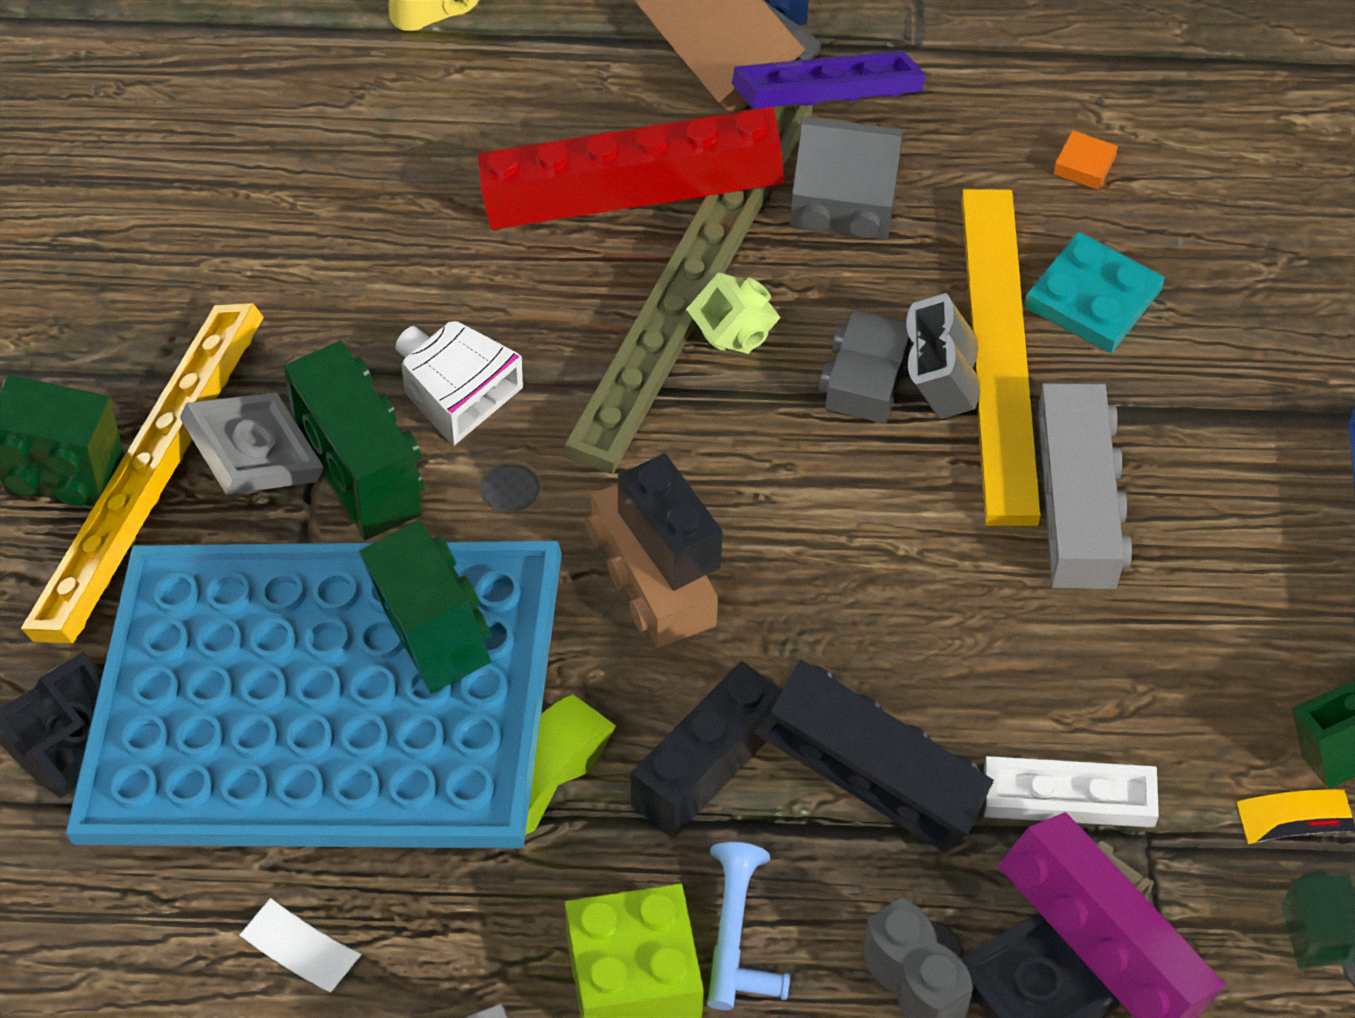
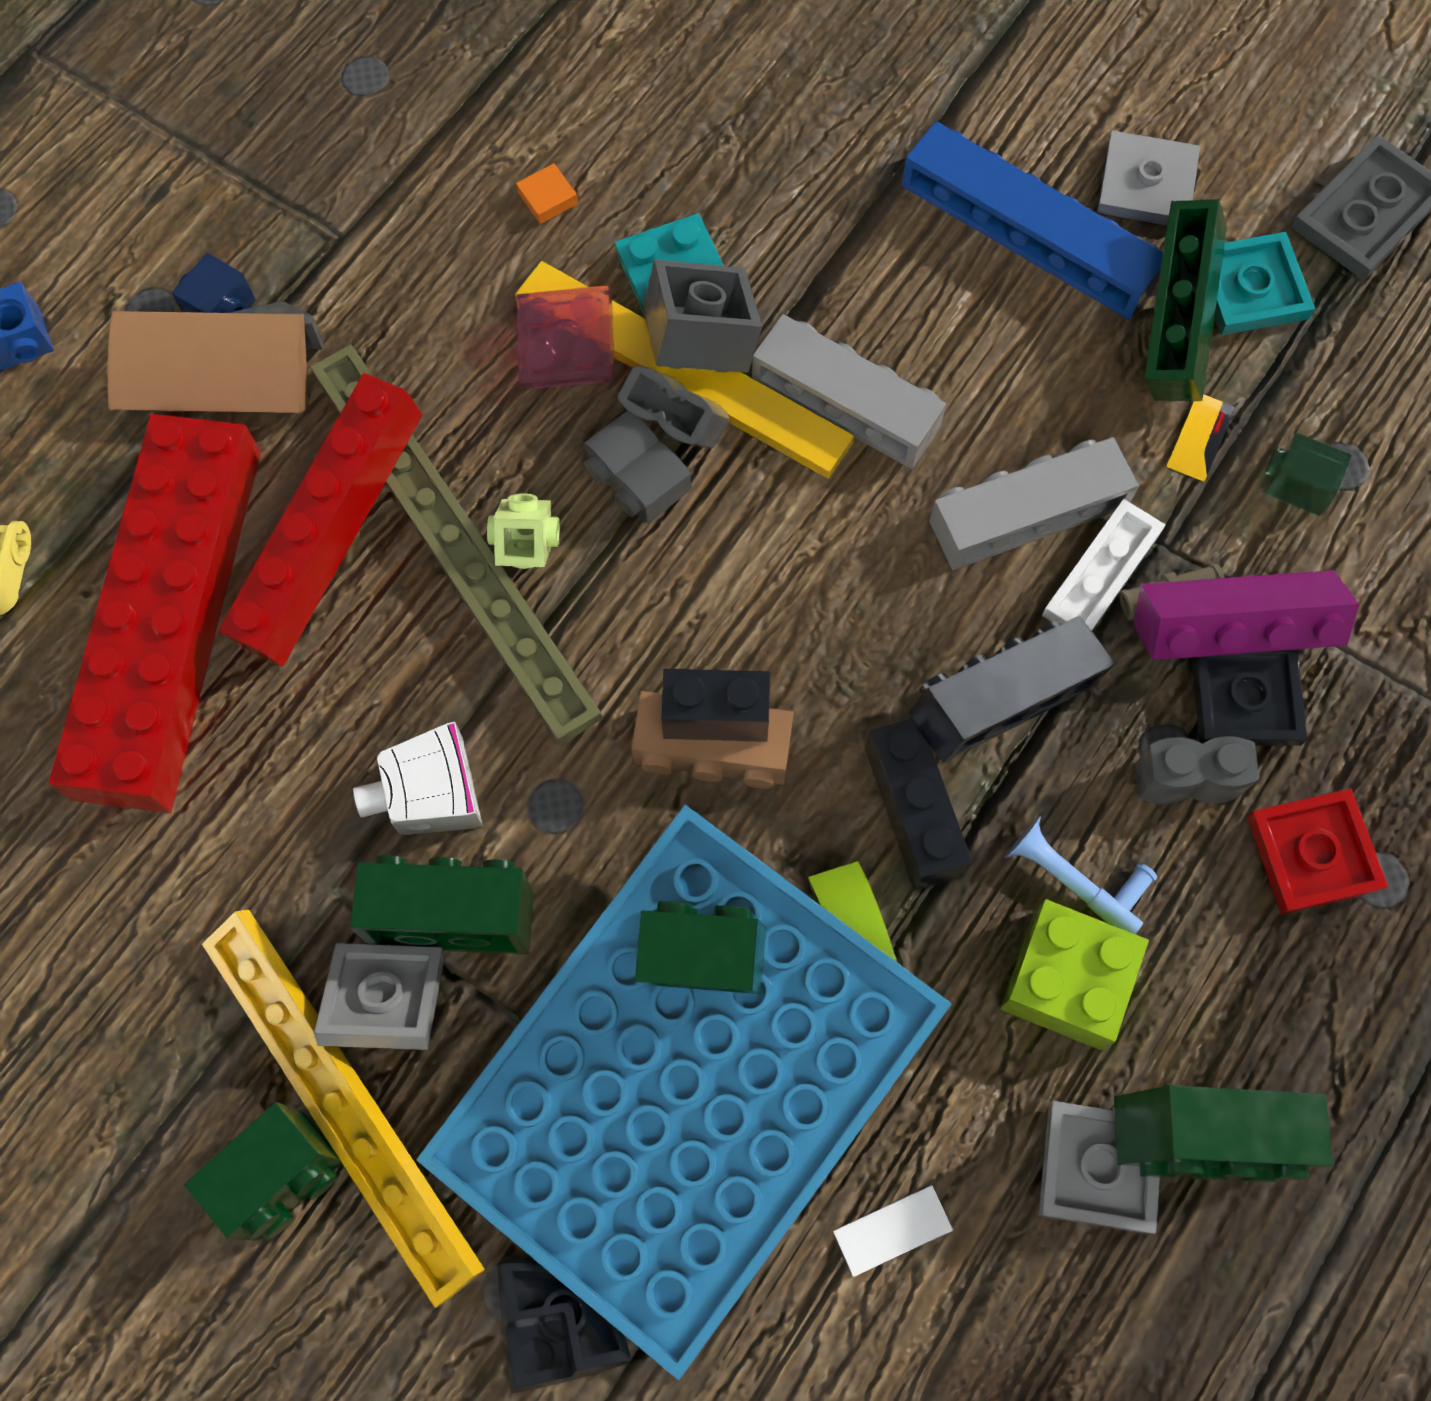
camera: 55 degrees left, 15 degrees up
dark purple plate [731,51,926,109] -> none
dark grey slope [790,117,903,240] -> none
none -> red brick [48,414,261,813]
none -> clear pink plate [517,285,615,390]
none -> dark grey brick [643,259,762,373]
none -> light grey brick [929,437,1139,571]

